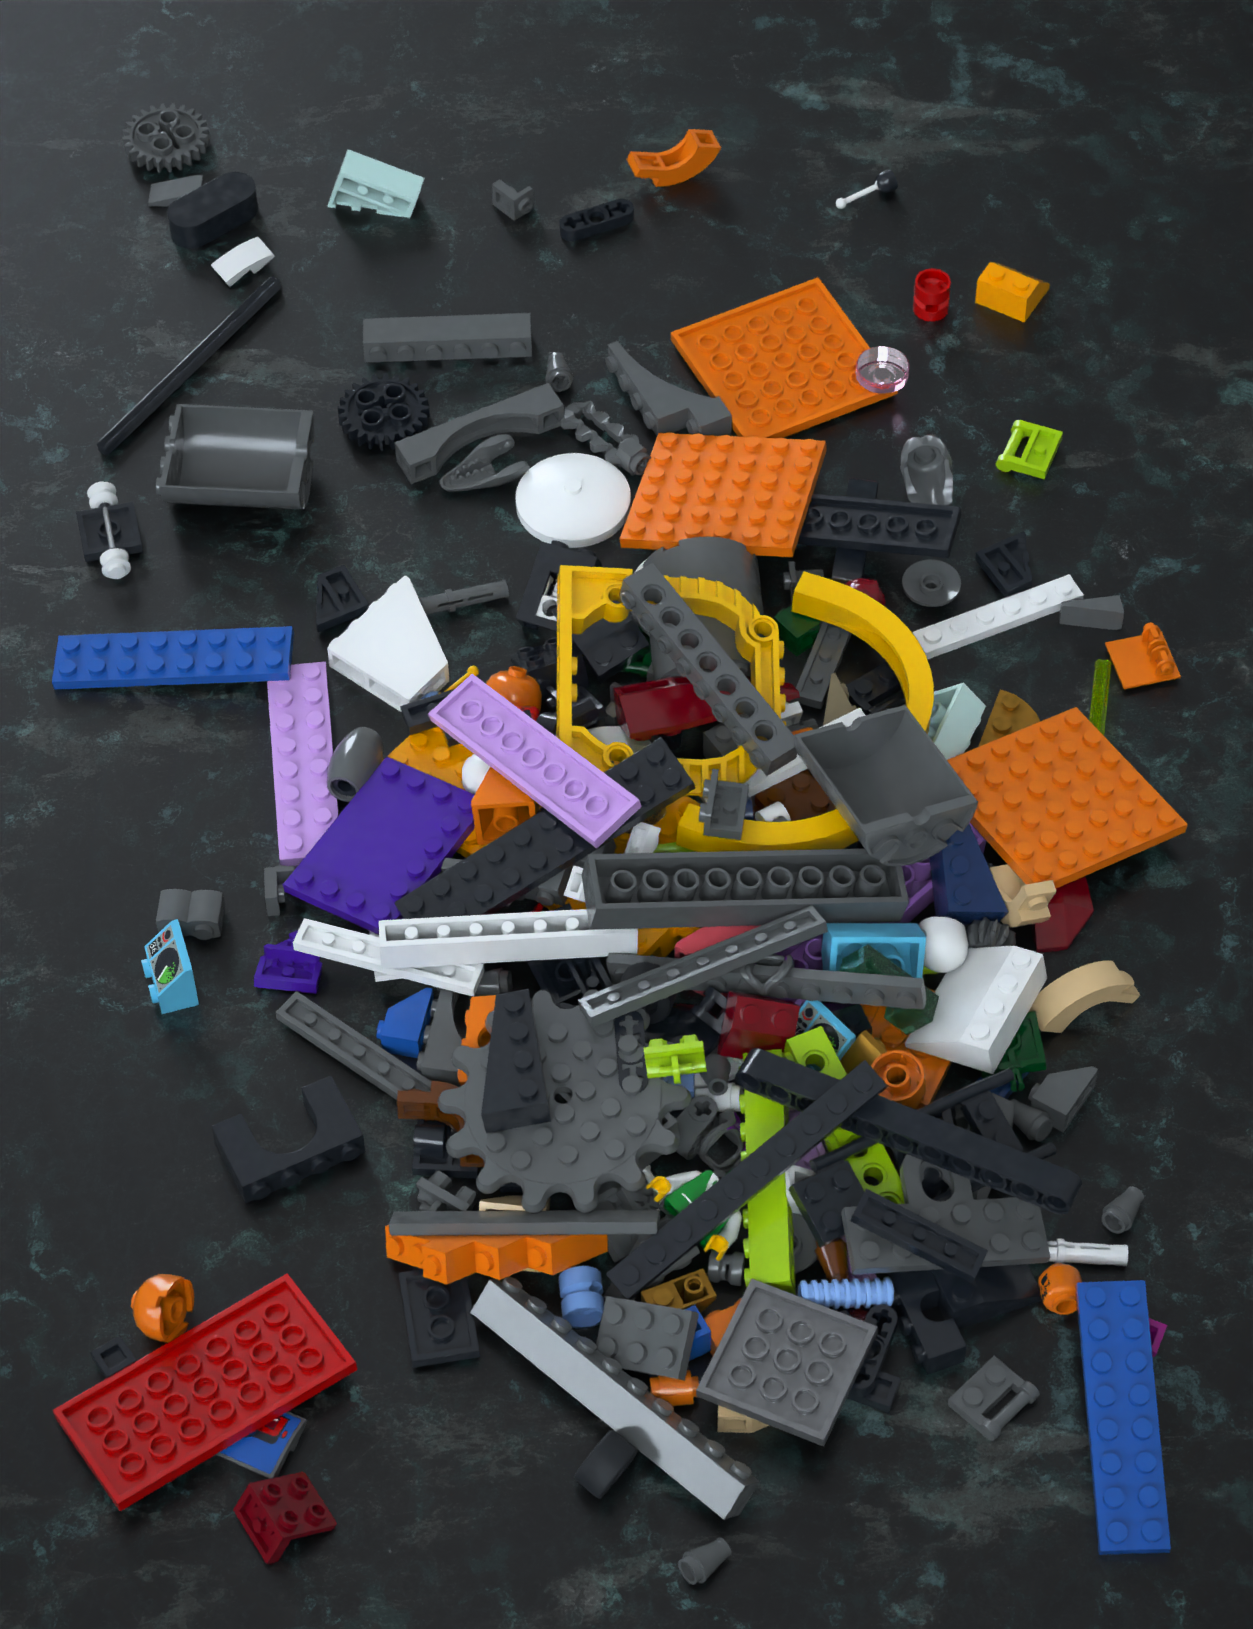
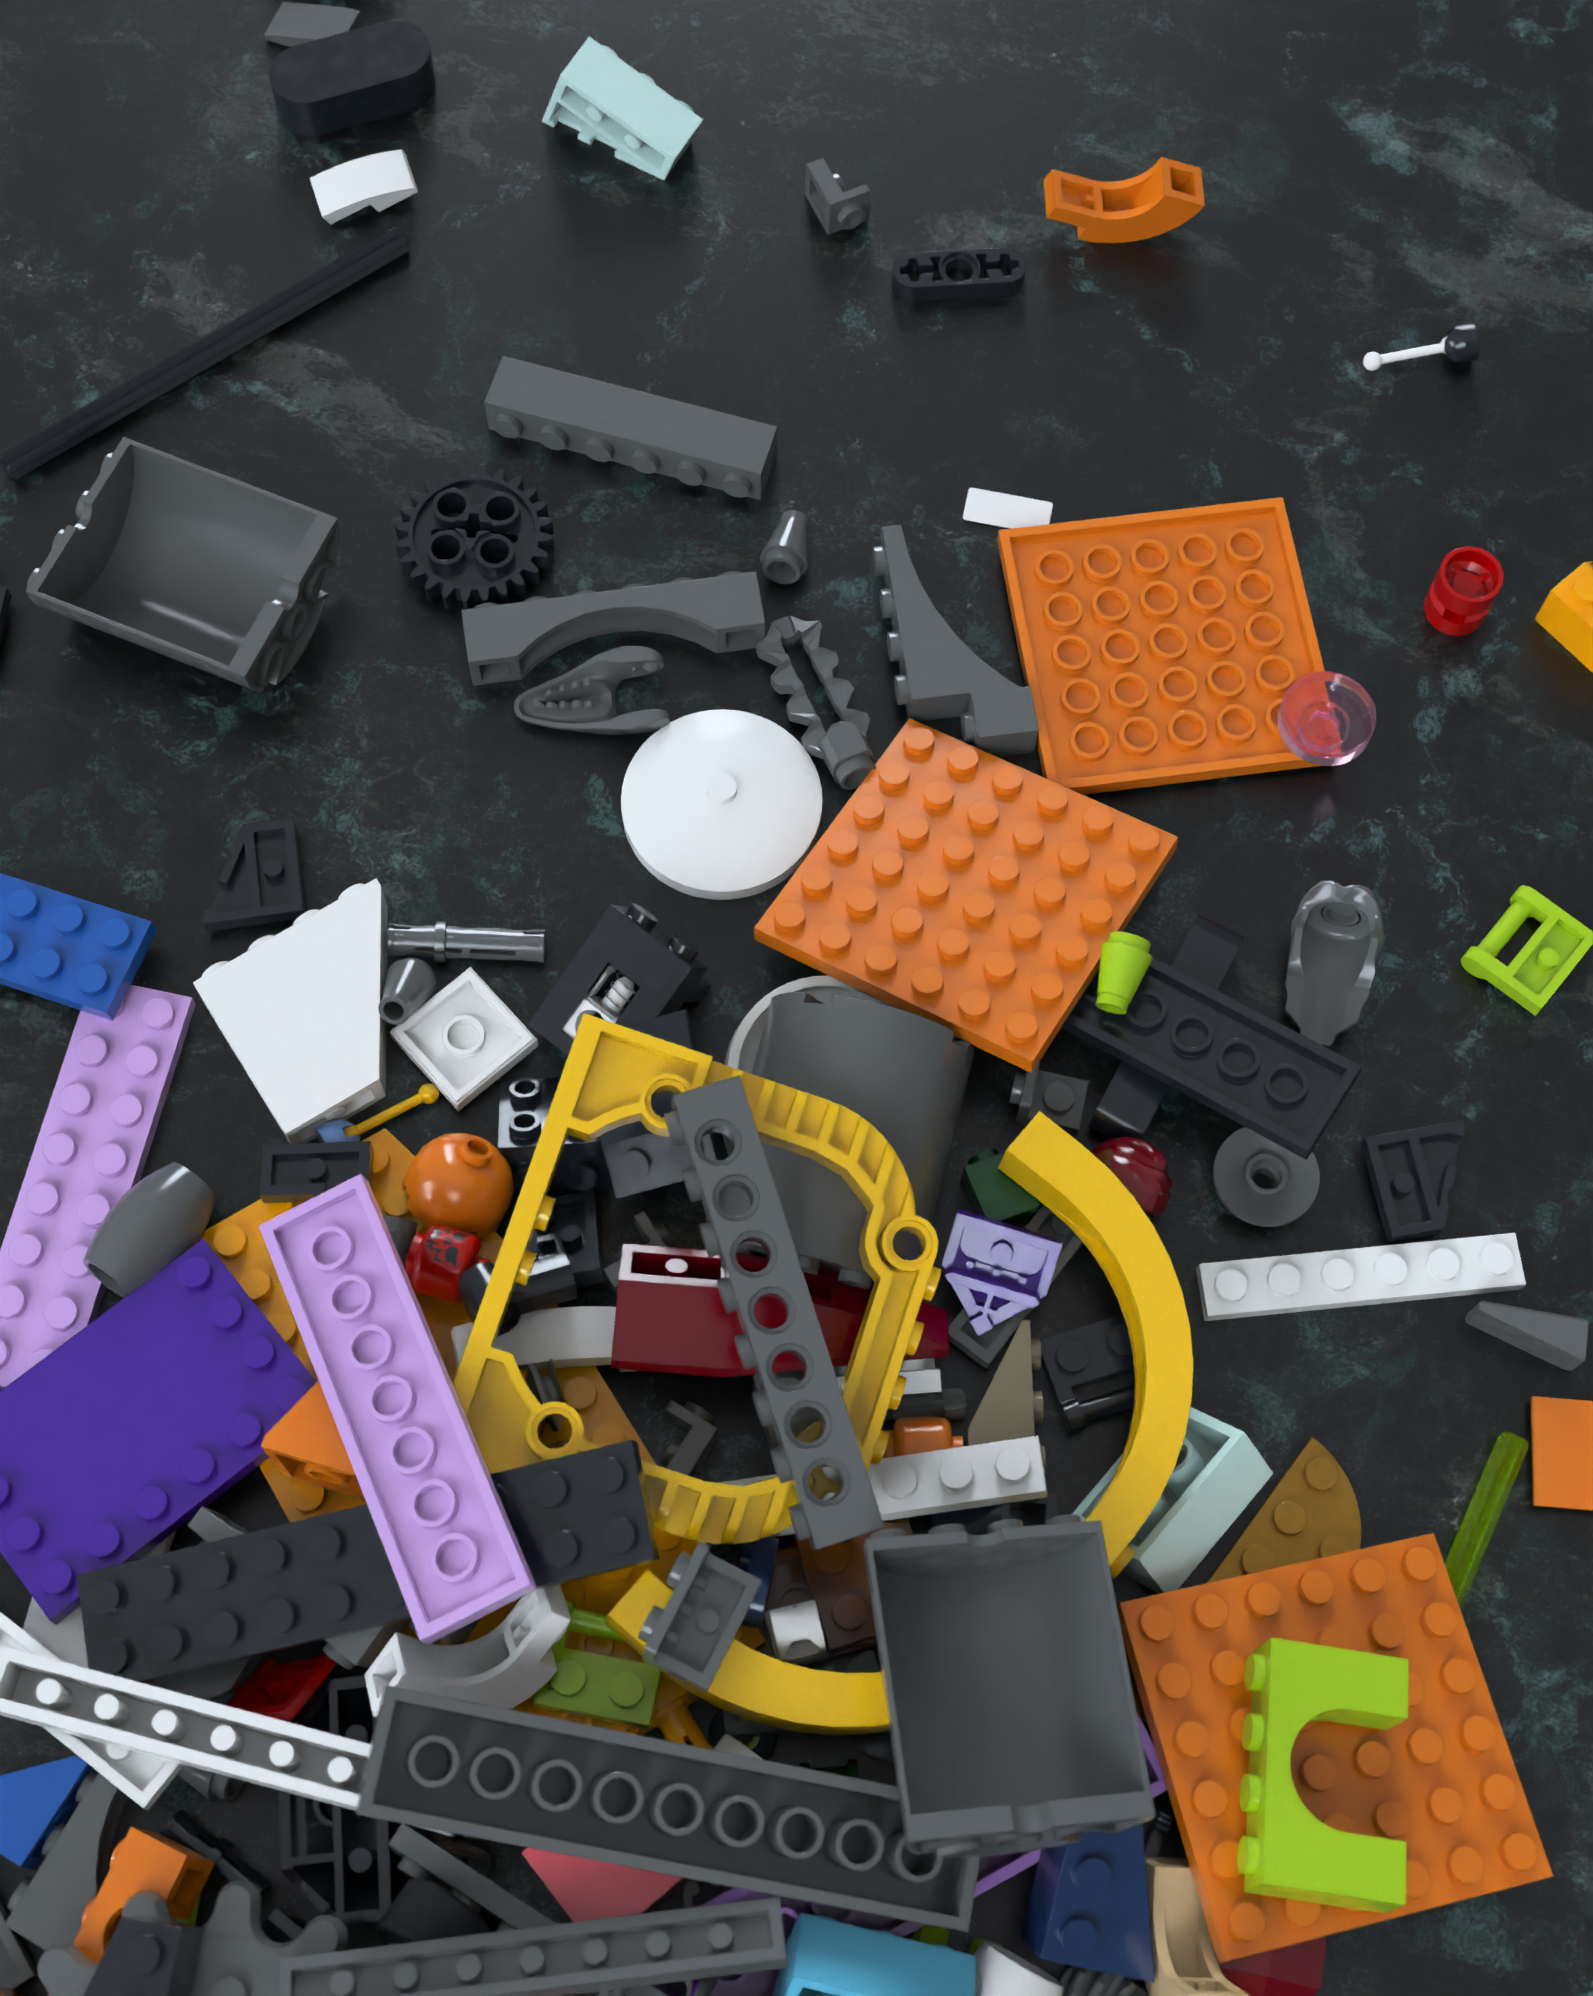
camera: 15 degrees right, 15 degrees up
none -> dark grey cone [378,957,436,1025]
none -> white plate [390,967,539,1111]
none -> slope [942,1209,1062,1336]
none -> white sticker [963,488,1053,529]
none -> lime cone [1095,931,1153,1014]
none -> lime arch [1237,1637,1409,1913]

